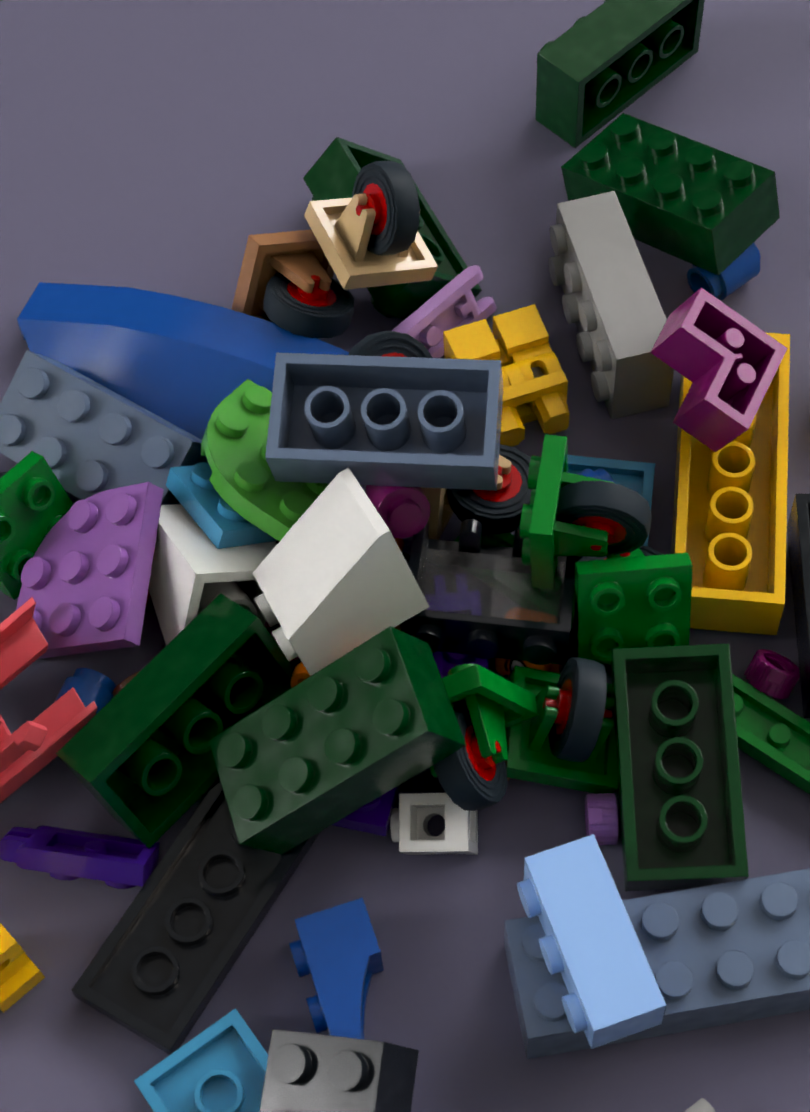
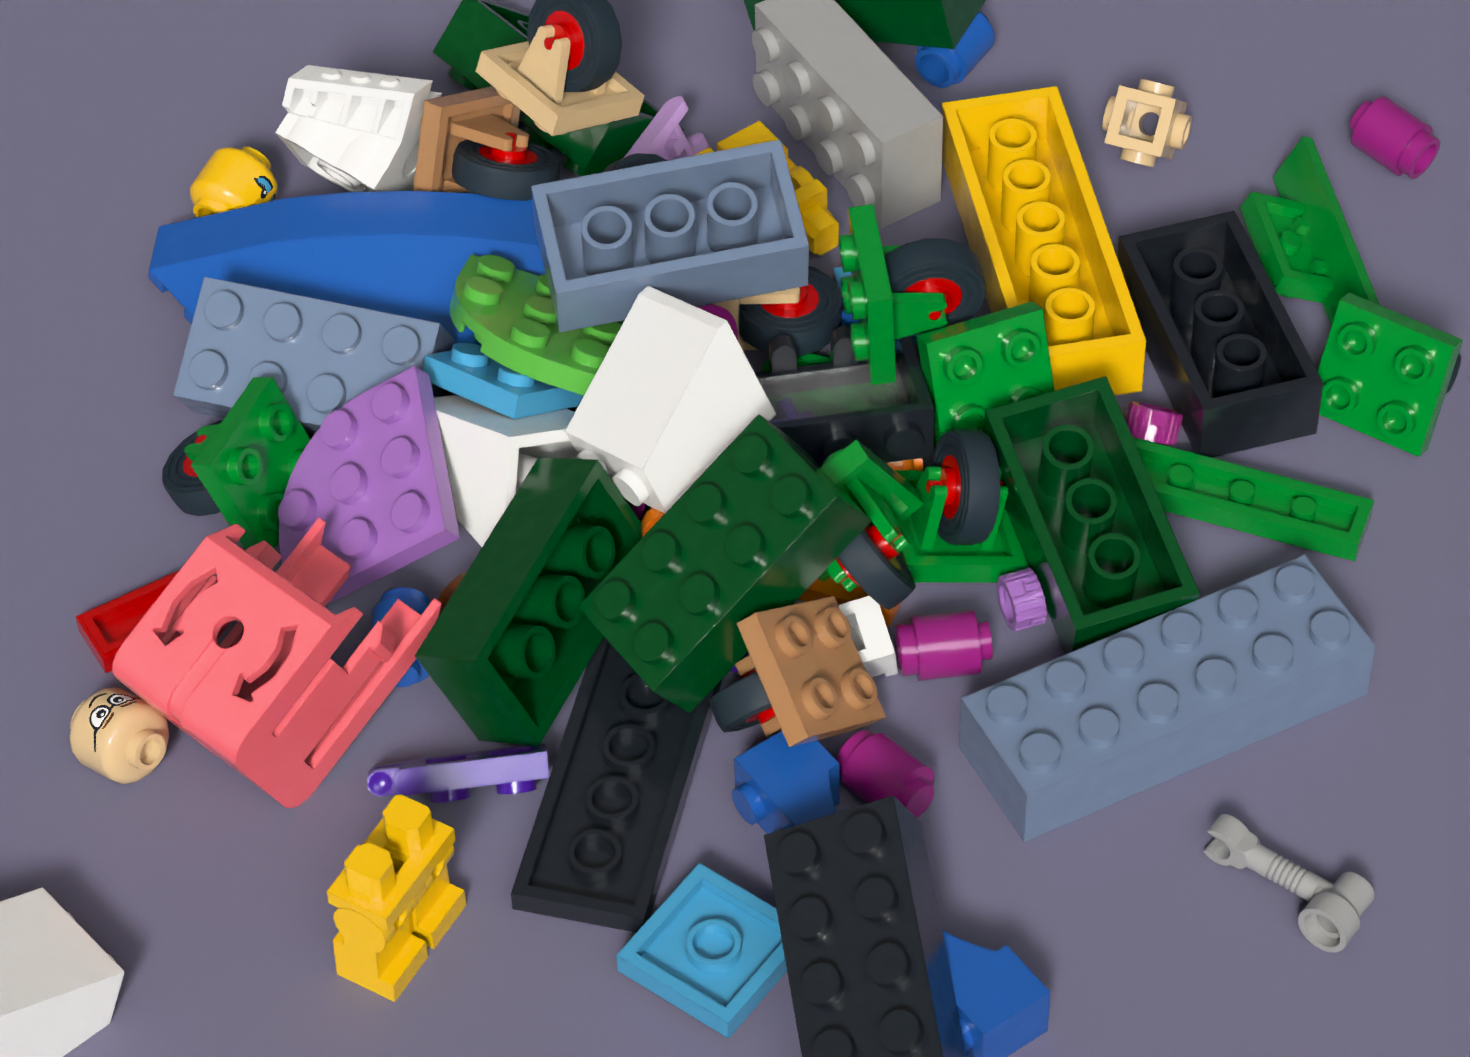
camera: 20 degrees left, 10 degrees down
light blue brick [517,834,666,1049] -> none
magenta brick [650,287,788,452] -> none
none -> yellow head [190,147,278,218]
none -> white slope [275,65,442,192]
none -> medium nougat plate [709,596,886,747]
none -> magenta brick [836,730,934,818]
none -> magenta brick [895,609,993,681]

